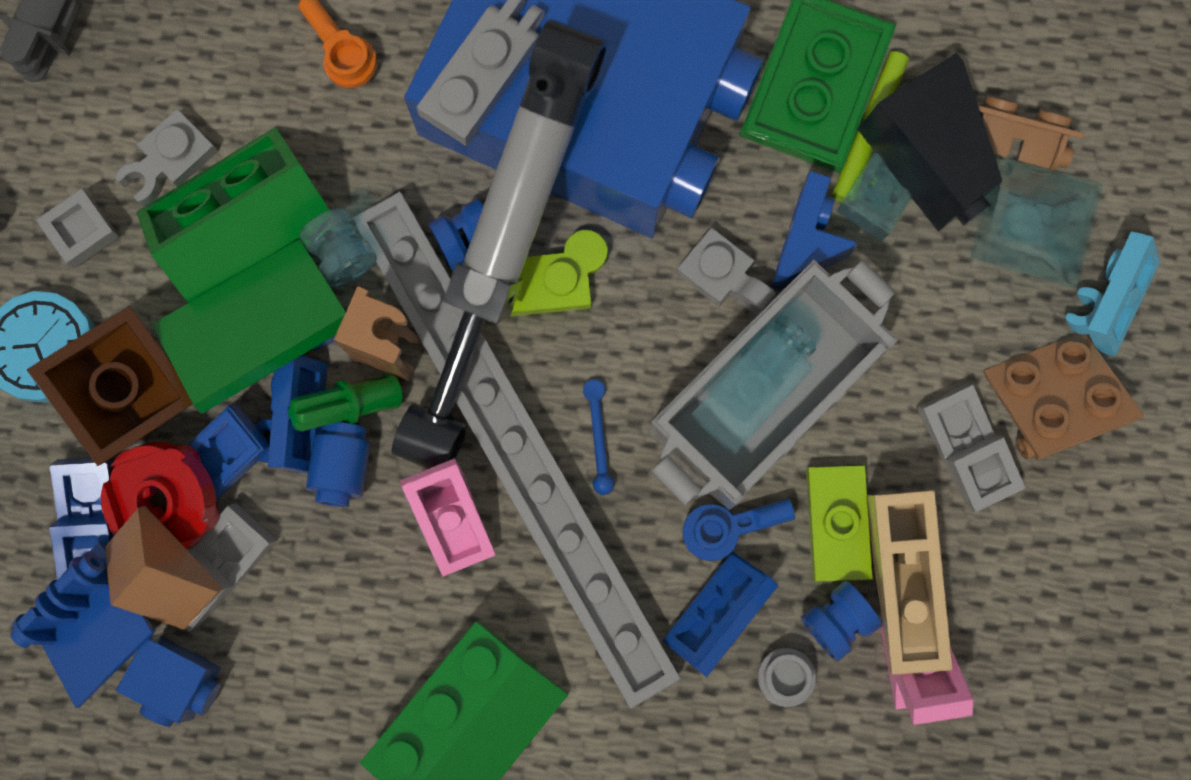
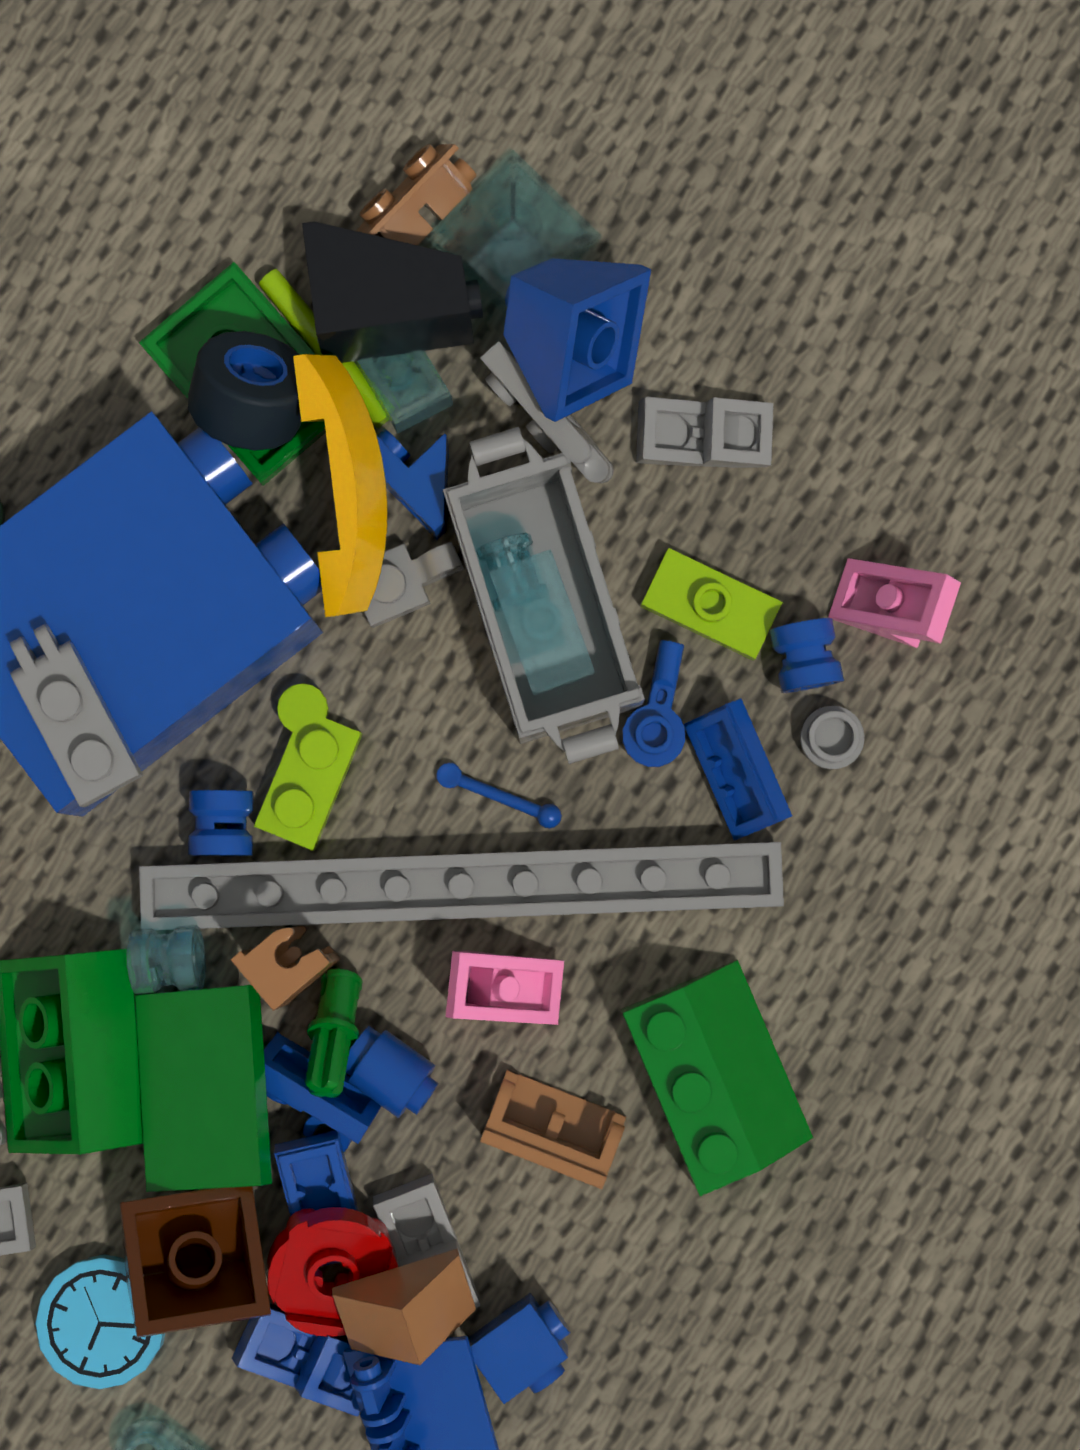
camera: 60 degrees left, 5 degrees up
piece [391,19,608,469] -> none
tan slope [867,491,952,675] -> none
medium nougat hinge [983,333,1144,461] -> none
medium azure plate [1065,231,1160,357] -> none
none -> black wheel [188,331,301,451]
none -> yellow slope [293,354,387,617]
none -> light grey hinge [480,341,614,483]
none -> medium nougat hinge [480,1069,626,1189]
none -> blue slope [503,258,651,422]

